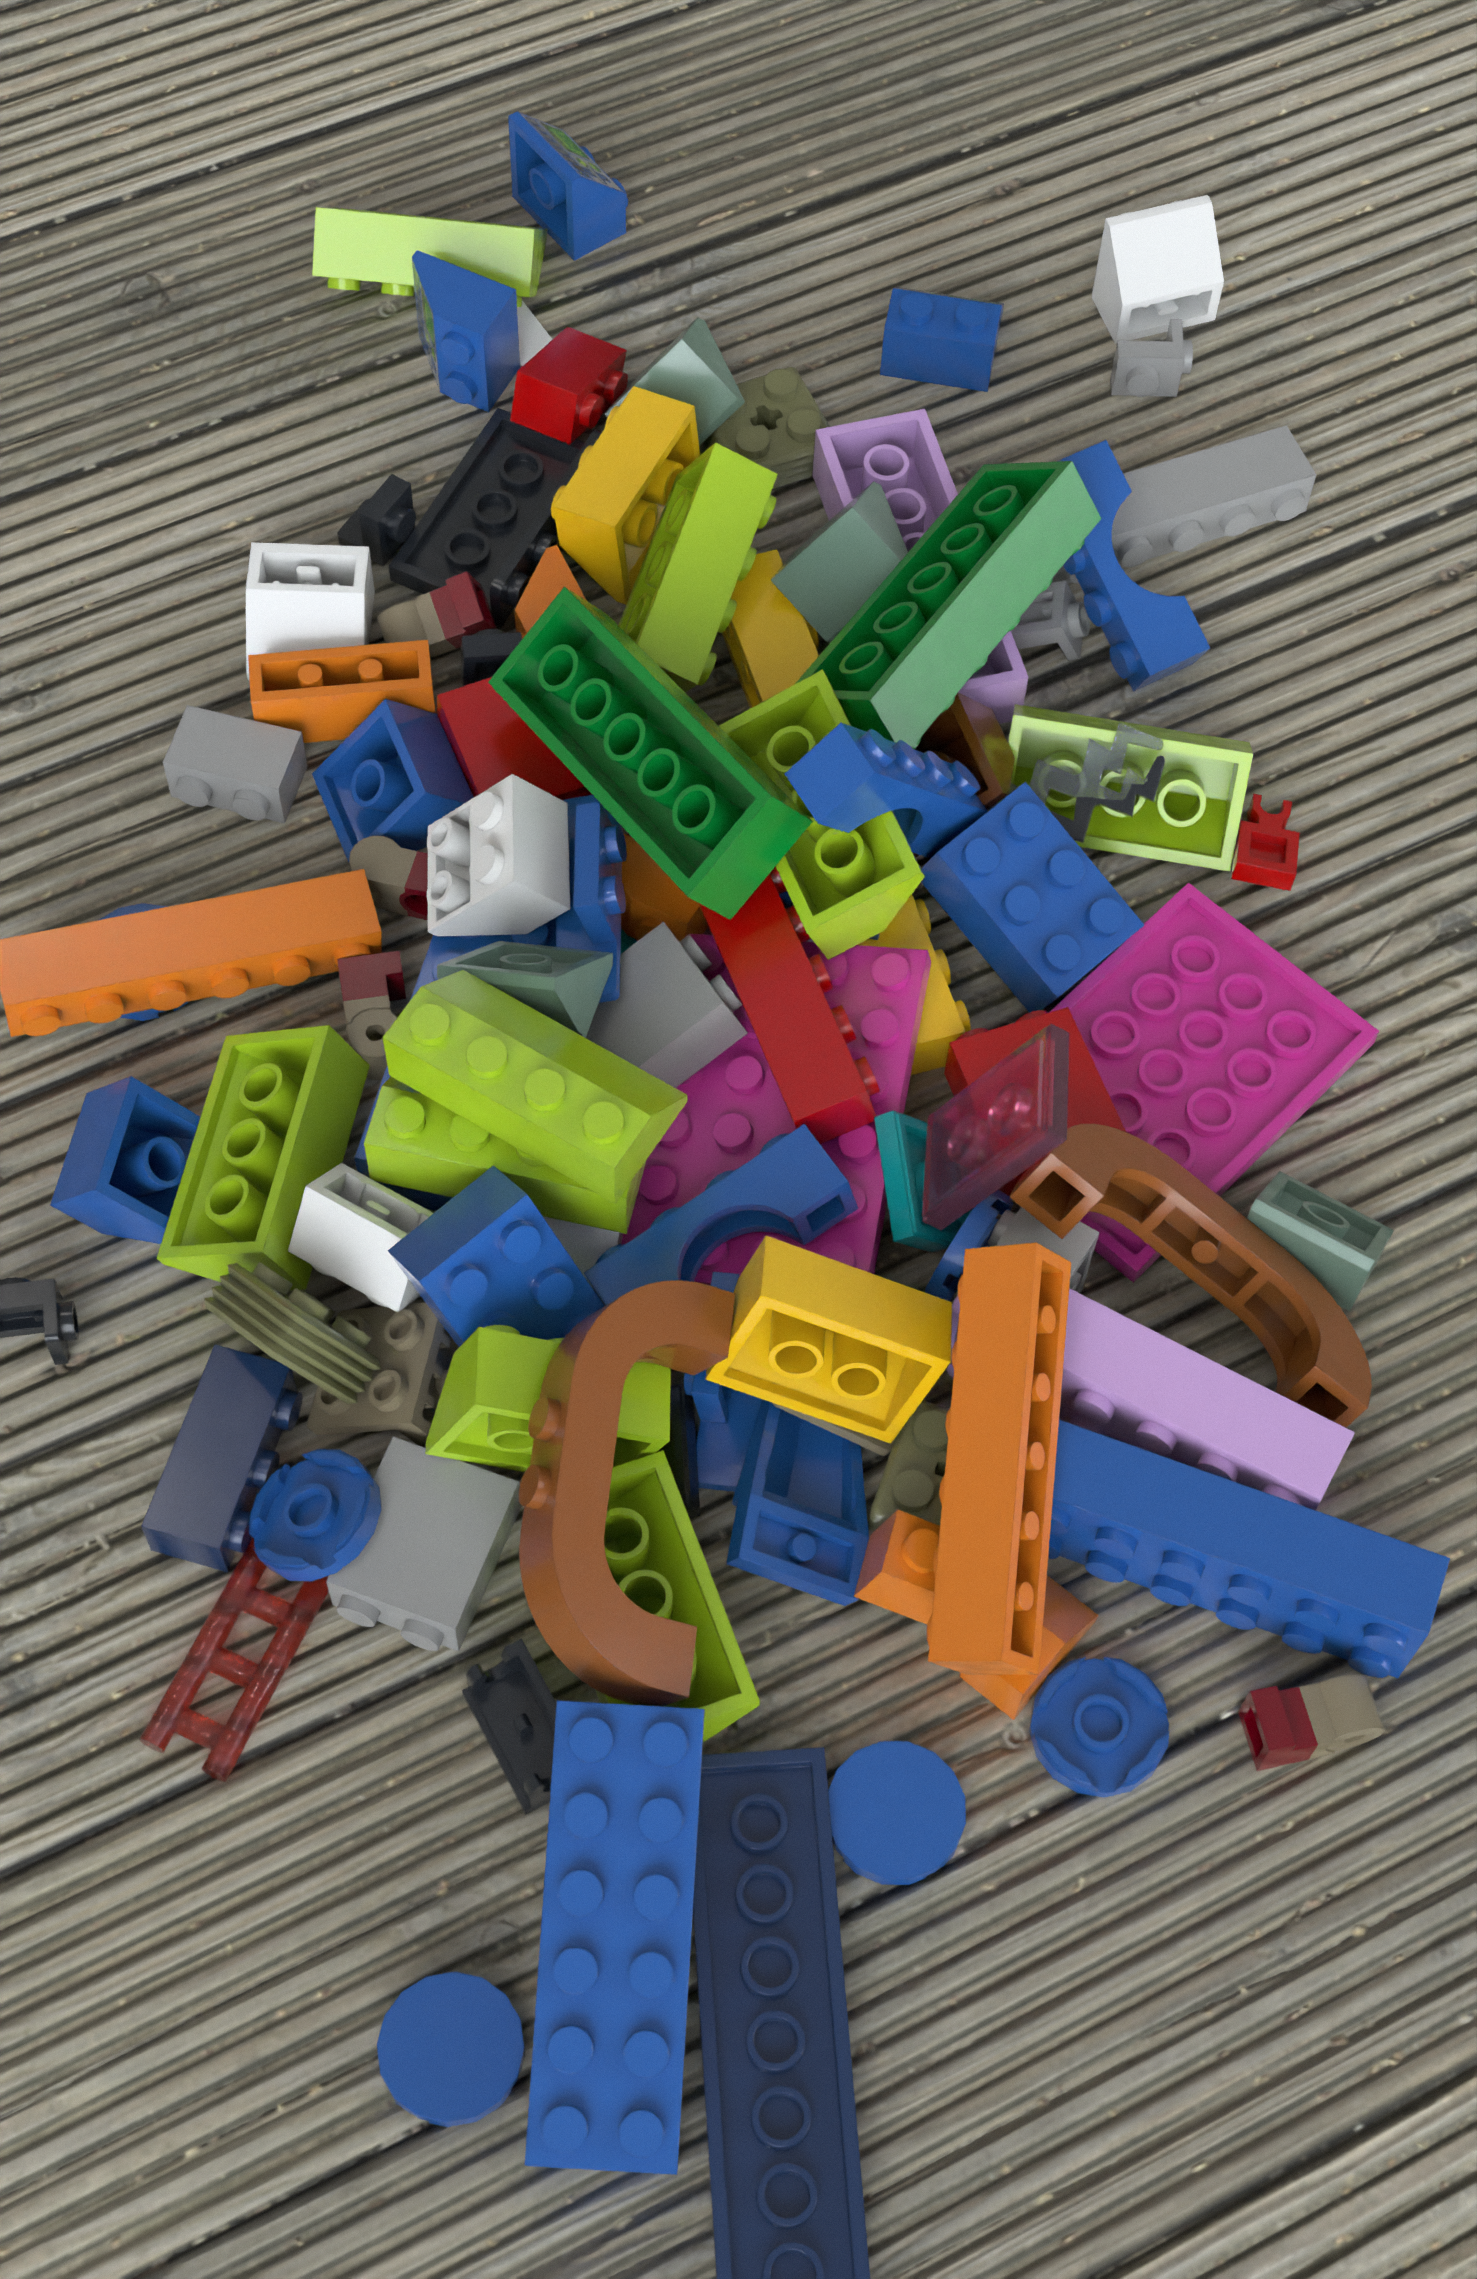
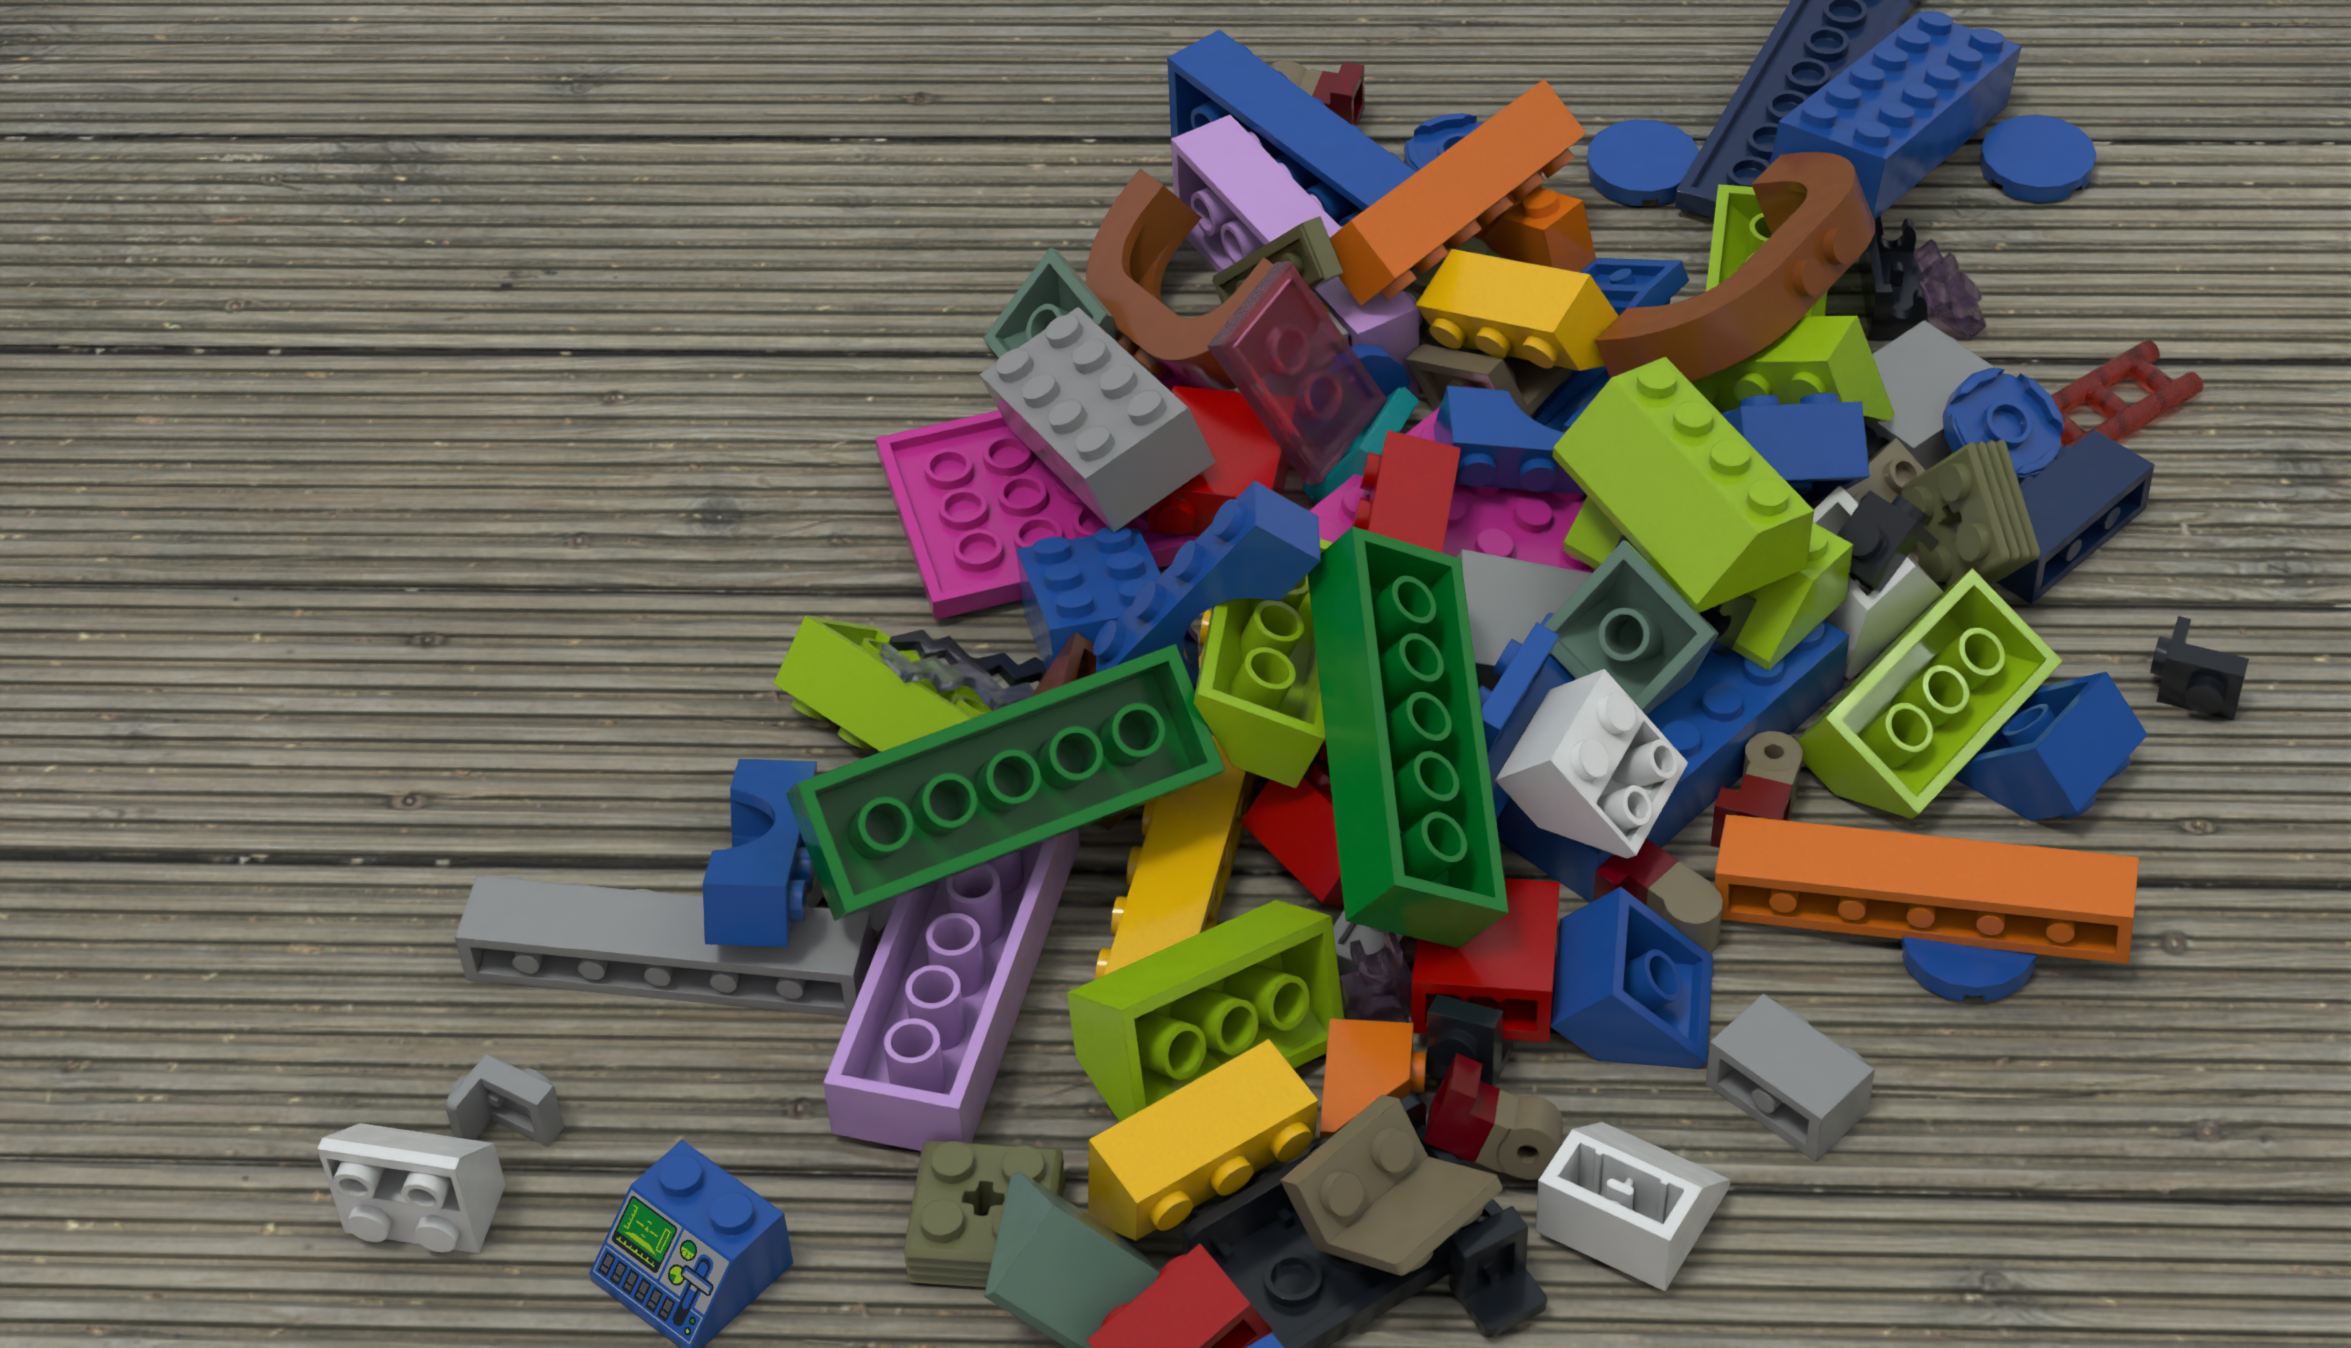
camera: 145 degrees left, 15 degrees down
orange brick [248,640,436,743] -> none
sand green slope [771,481,908,643] -> none
red plate [1231,794,1300,891] -> none
none -> light grey brick [979,307,1216,532]
none -> olive tile [1212,216,1343,304]
none -> dark tan bracket [1280,1095,1503,1276]
none -> black bracket [1837,490,1939,592]
none -> clear purple plate [1913,239,1987,340]

